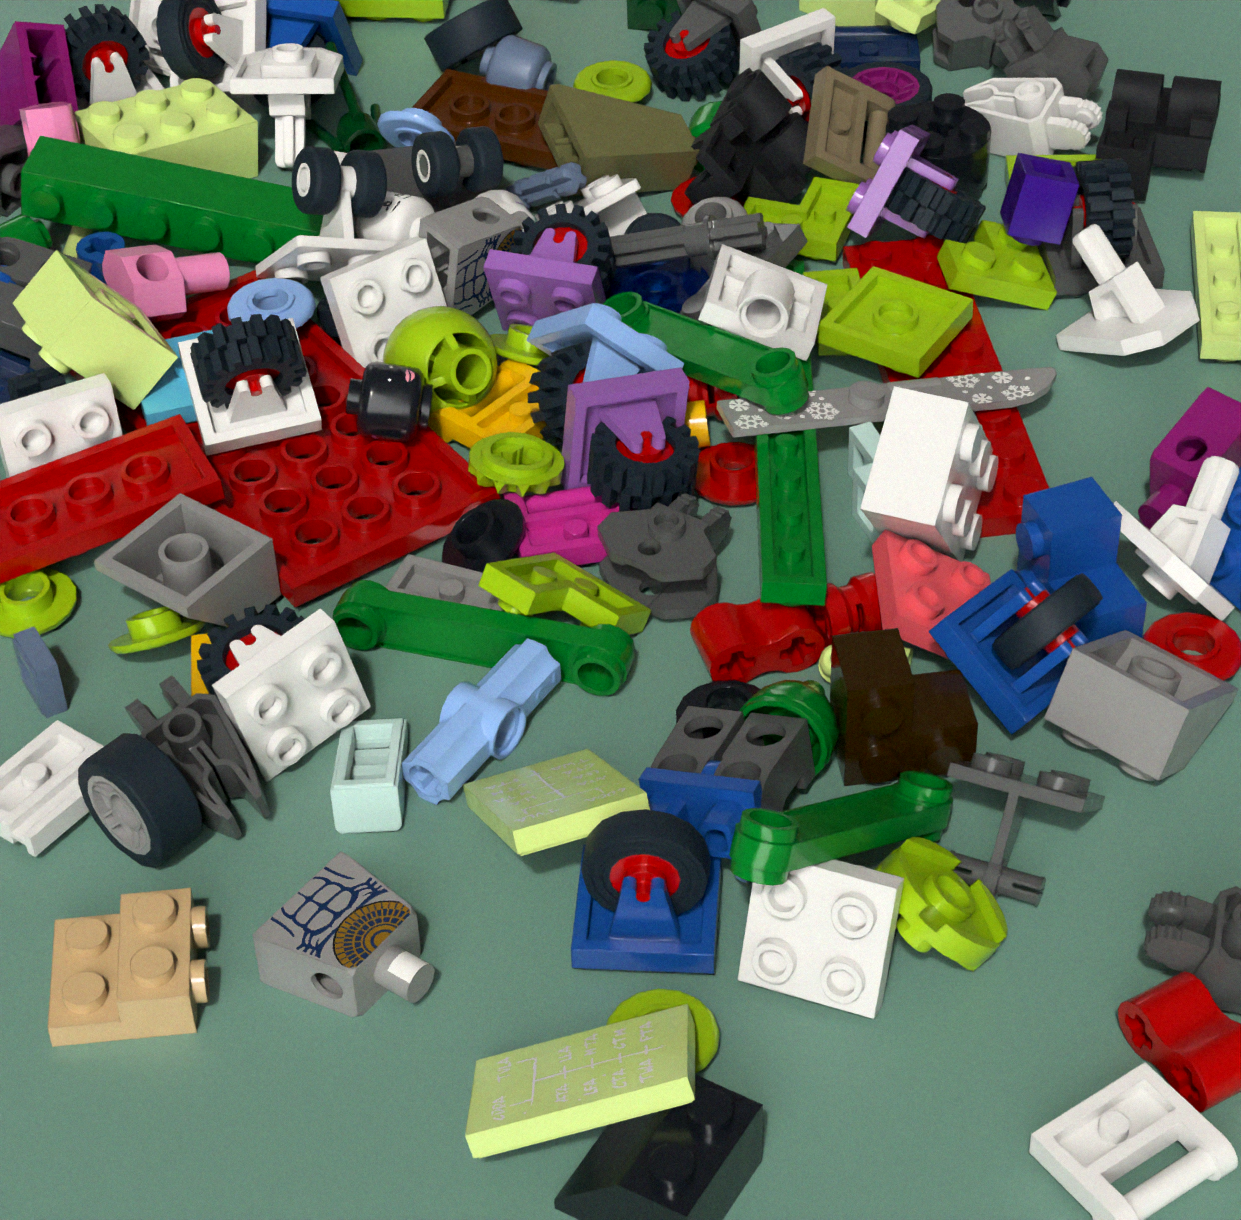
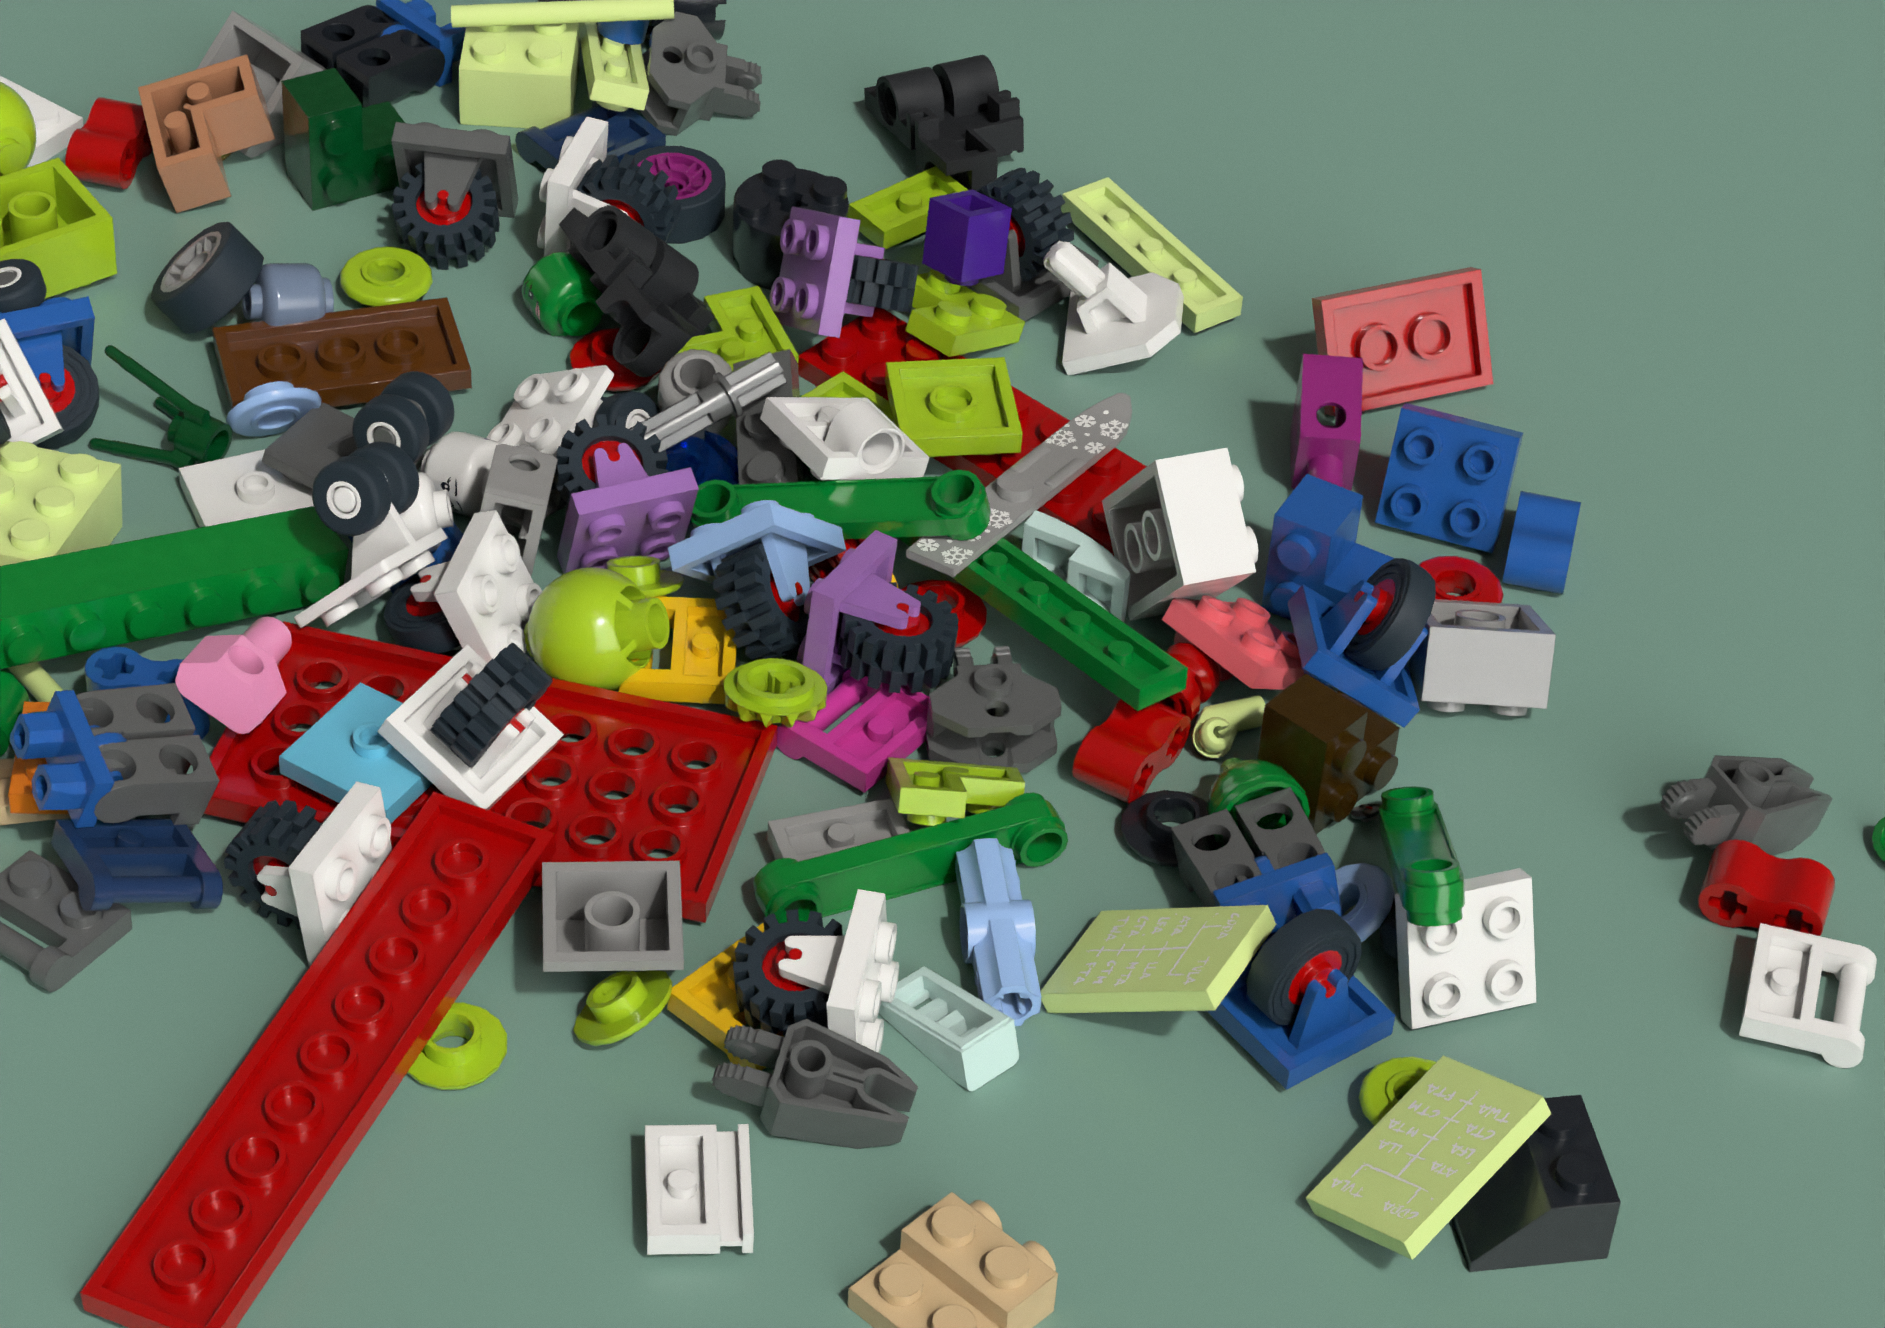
camera: 45 degrees left, 0 degrees up
sand blue tile [12,626,68,718] -> none
yellowish green brick [13,250,178,410] -> none
black wheel [78,733,202,868] -> none
light blue piece [227,278,316,328] -> none
white piece [229,43,344,169] -> none
light grey torso [252,851,434,1017] -> none
black head [346,361,433,443] -> none
black piece [442,499,525,573] -> none
sand blue axle [506,162,587,209] -> none
olive slope [538,84,699,196] -> none
dark tan plate [803,66,896,184] -> none
lime plate [874,837,1008,971] -> none
dark grey plate [947,752,1105,906] -> none
white hinge [963,78,1103,157] -> none
dark grey hinge [992,5,1109,100] -> none
white piece [1113,456,1239,621] -> none

